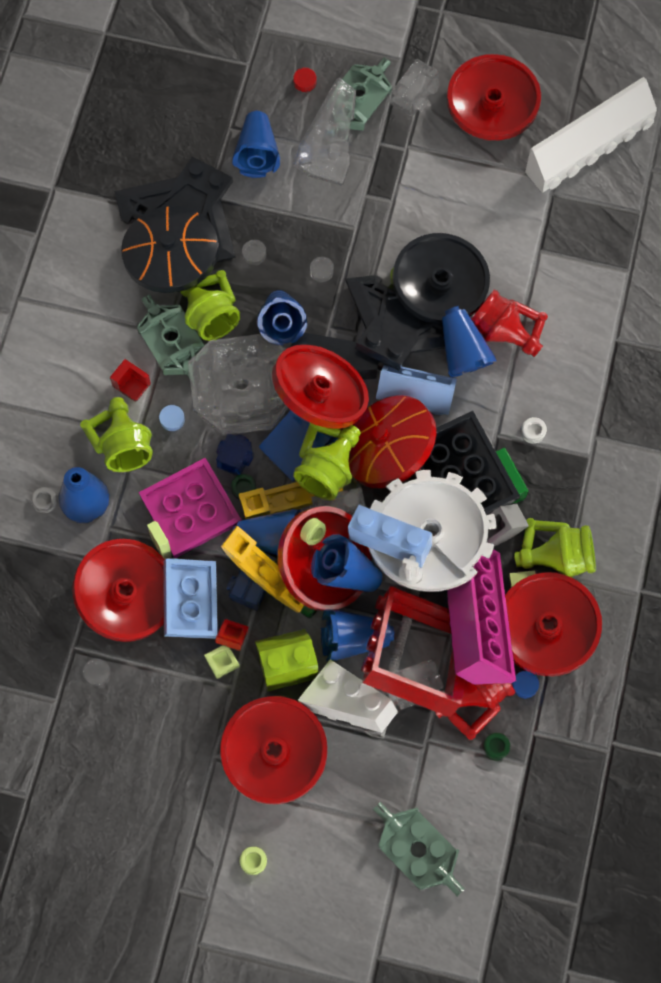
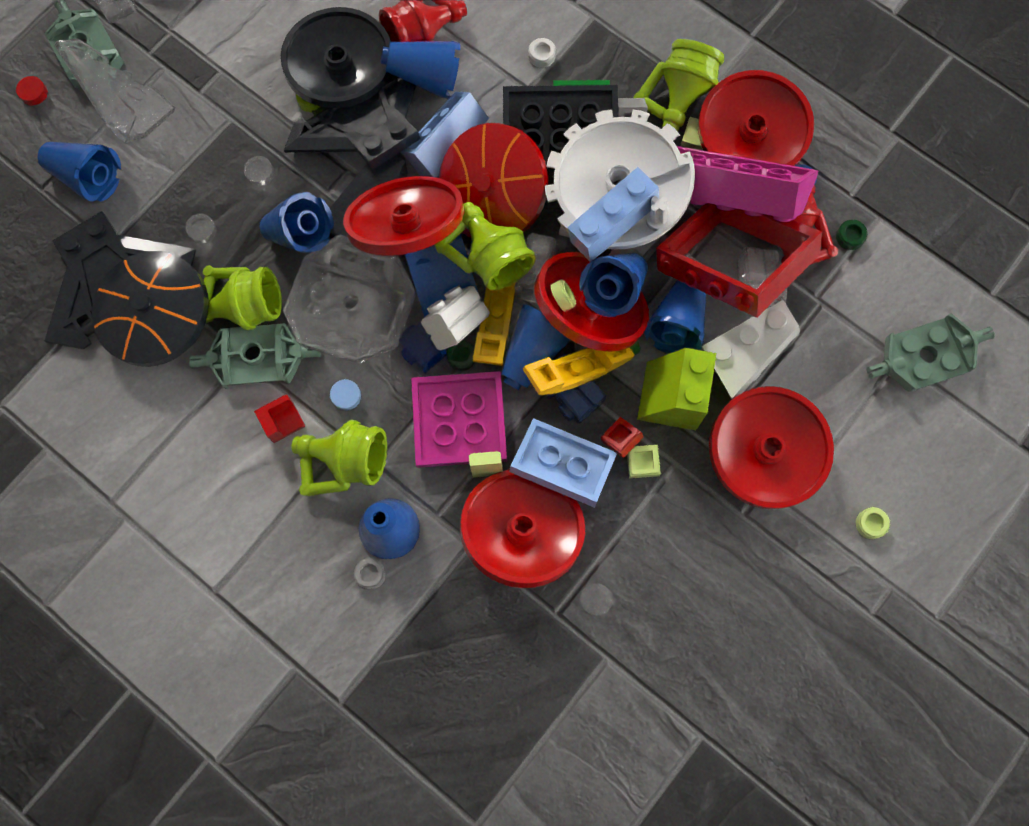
camera: 60 degrees left, 5 degrees up
none -> white brick [421,286,490,350]

